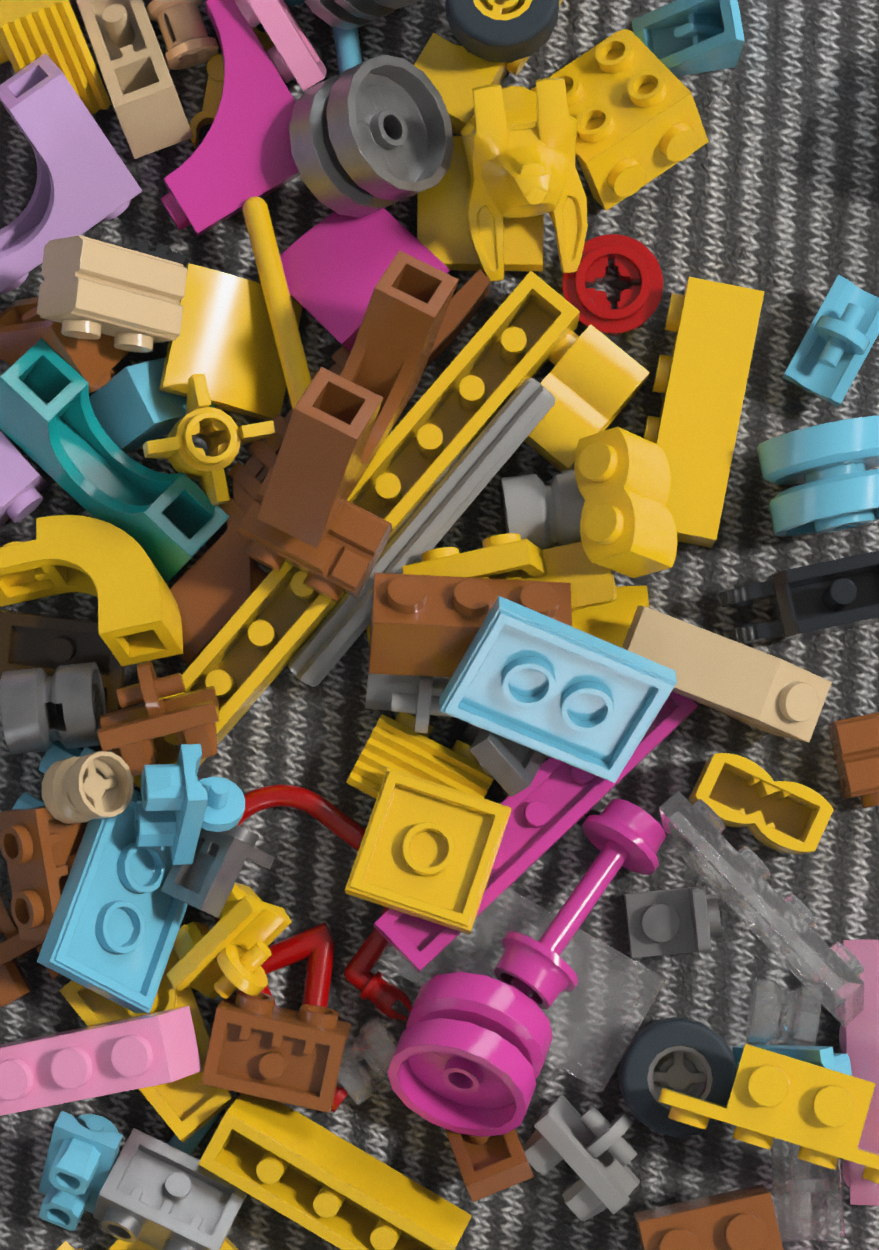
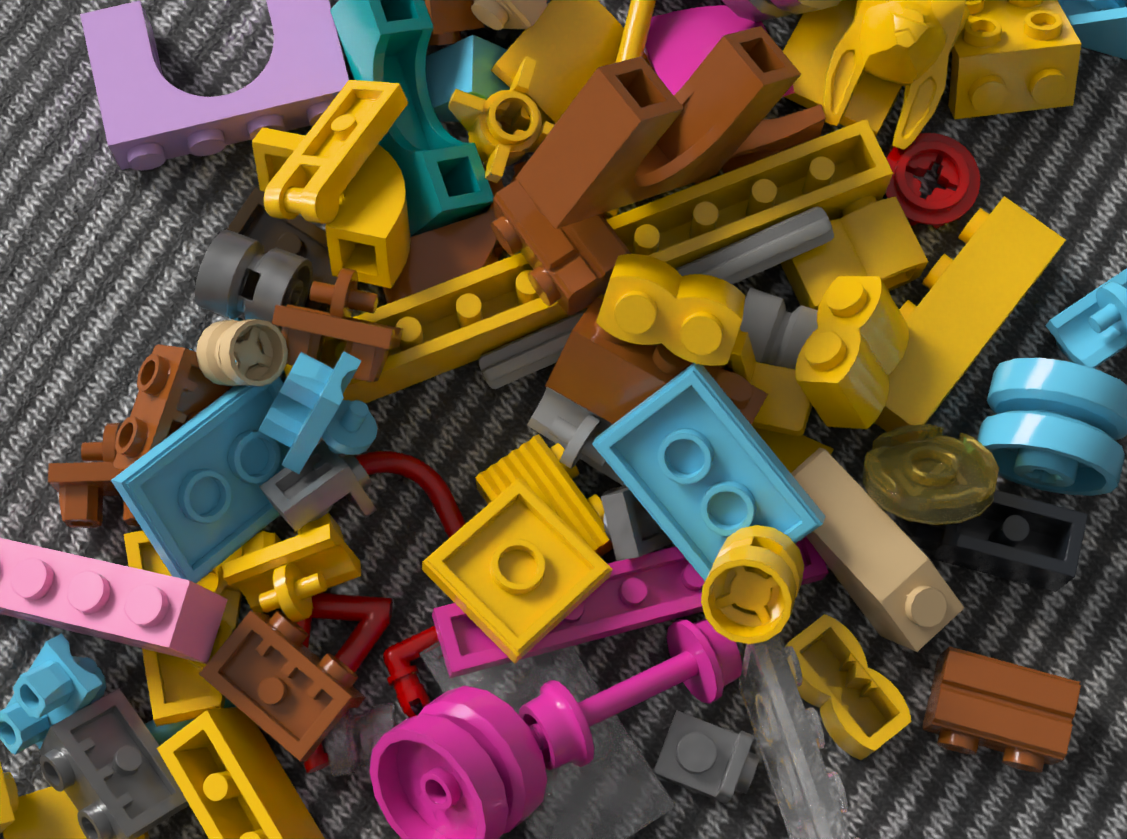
camera: 20 degrees right, 10 degrees down
none -> yellow plate [264,80,408,224]
none -> yellow brick [596,254,745,366]
none -> yellow wheel [701,525,804,644]
none -> clear yellow tile [862,424,999,525]

